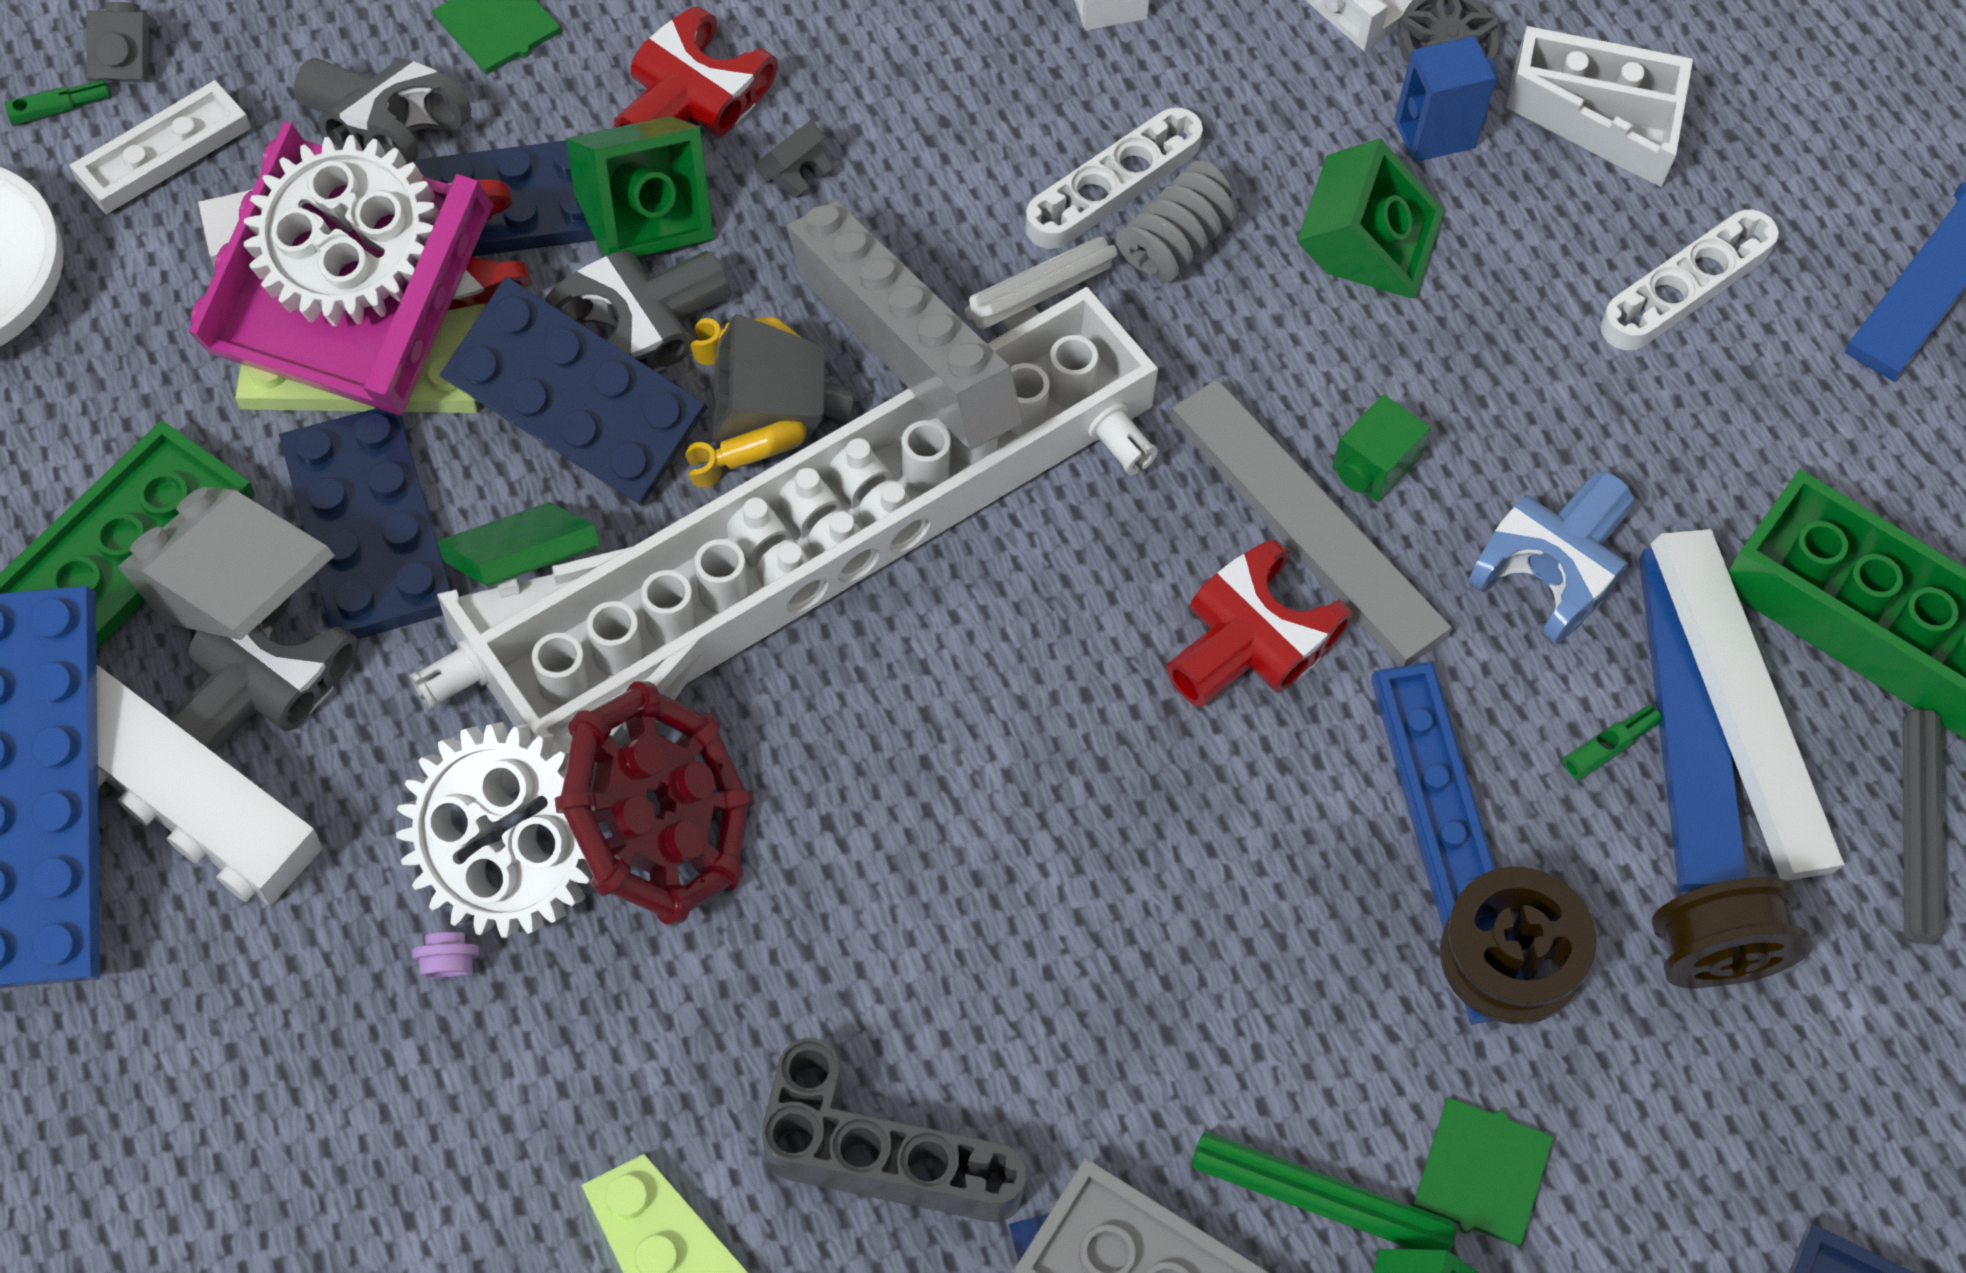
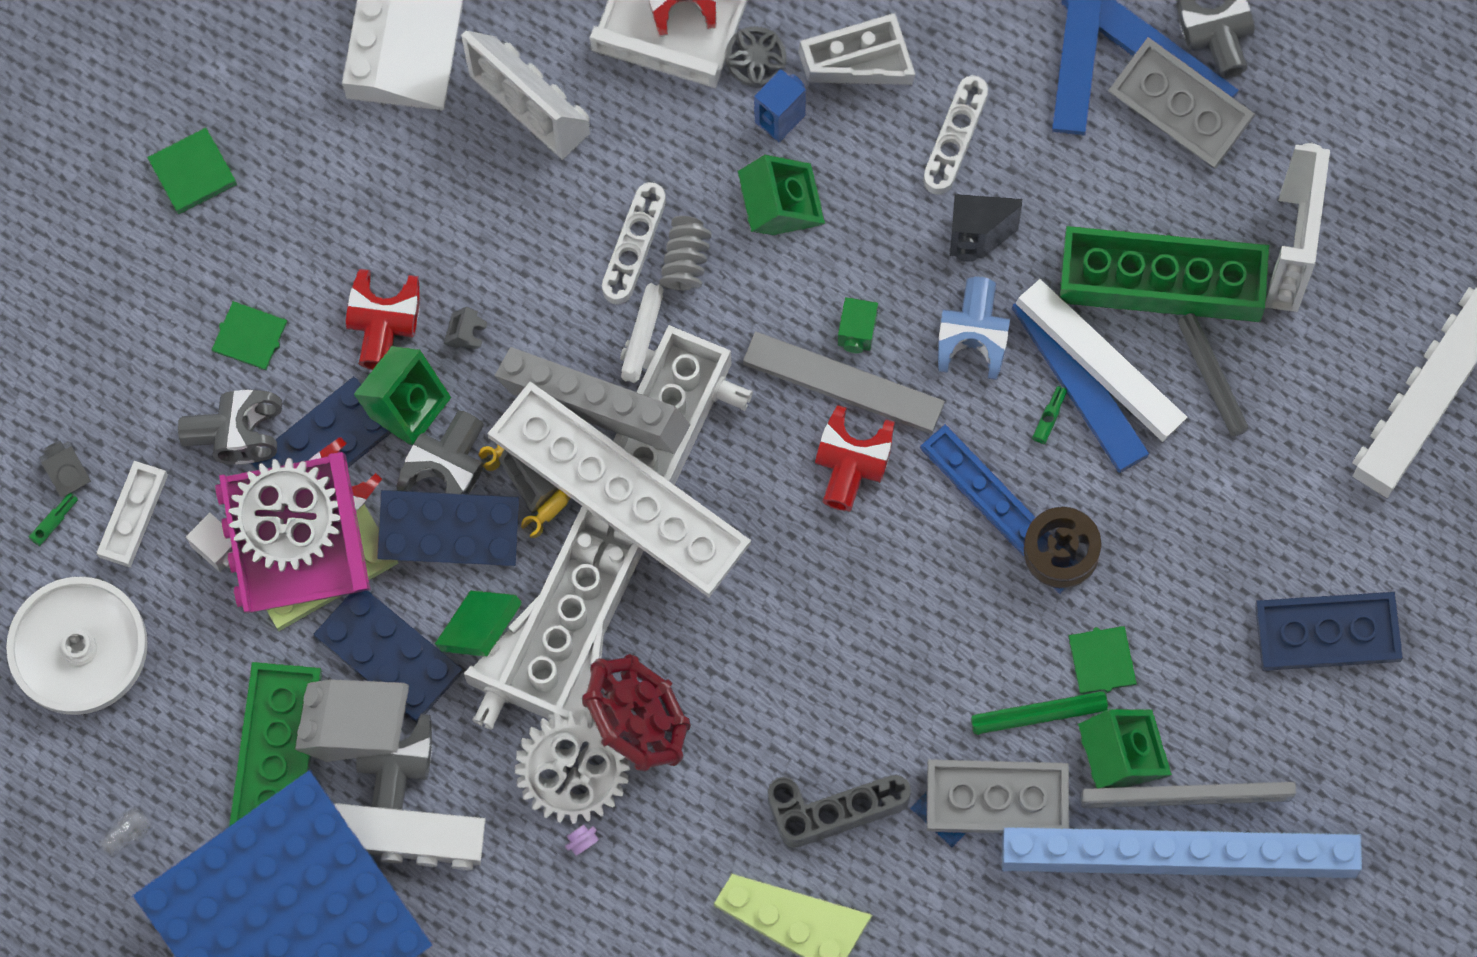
camera: 25 degrees left, 10 degrees up
dark brown wheel [1651,877,1813,989] -> none
none -> white plate [488,382,751,597]
none -> black slope [949,194,1022,262]

